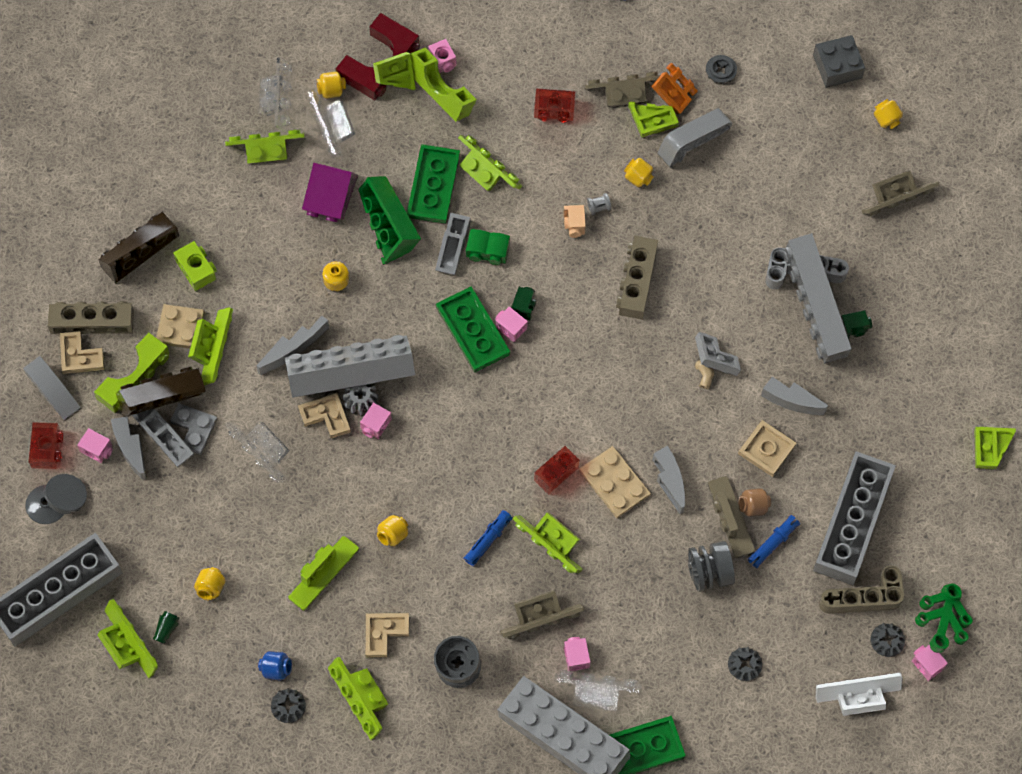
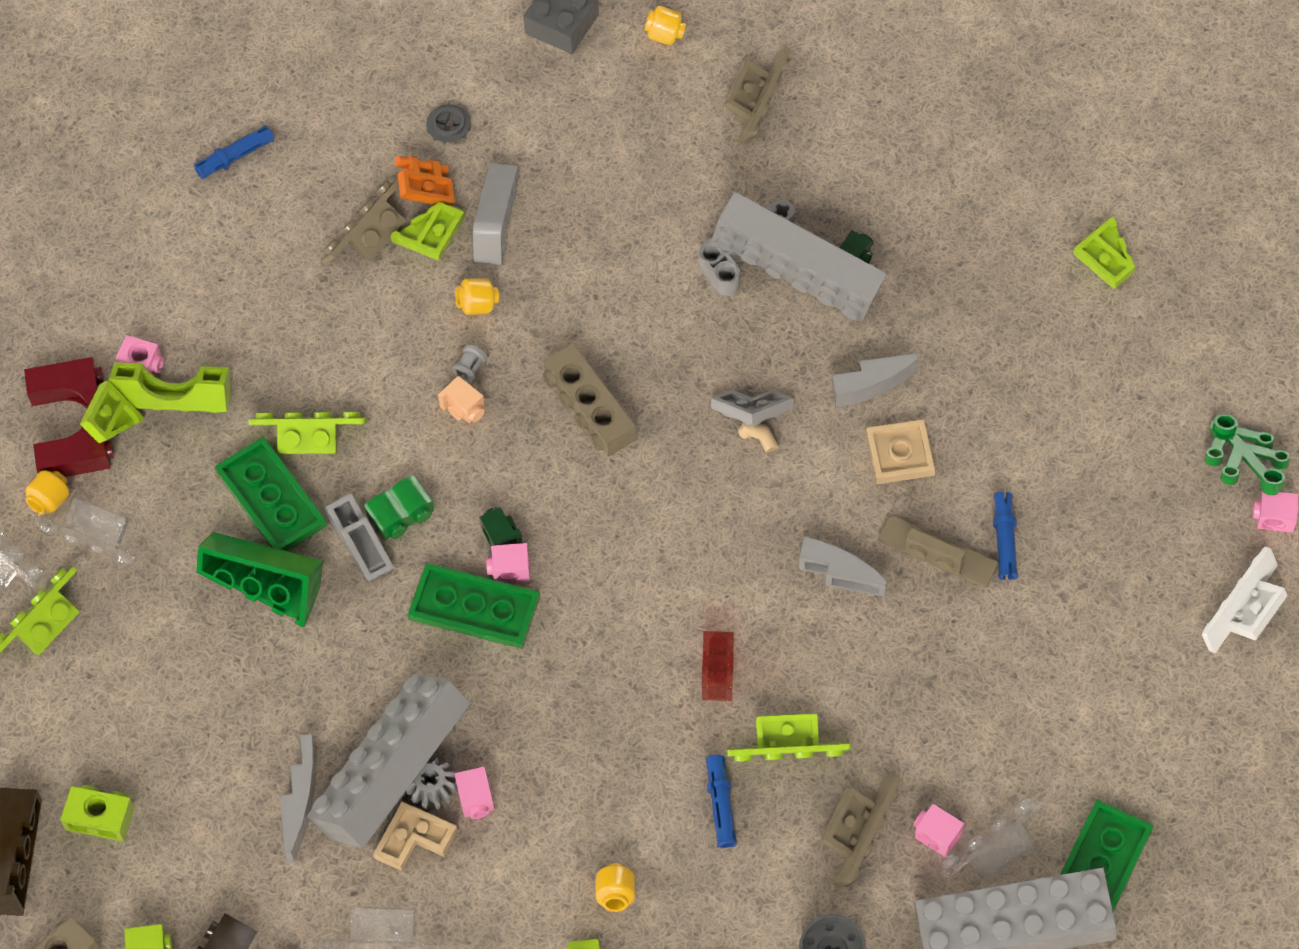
camera: 40 degrees left, 5 degrees down
tan plate [156,304,204,348] -> none
lime bracket [188,307,233,385] -> none
magenta slope [302,162,358,222] -> none
yellow head [322,261,349,291] -> none
clear red brick [534,88,576,123] -> none
tan plate [579,446,651,518] -> none
dark grey wheel [688,541,735,592] -> none
dark grey gear [728,647,762,681] -> none
medium nougat head [738,488,771,517] -> none
light grey brick [813,451,896,585] -> none
dark tan beam [819,566,904,613] -> none
dark grey gear [870,623,905,657] -> none

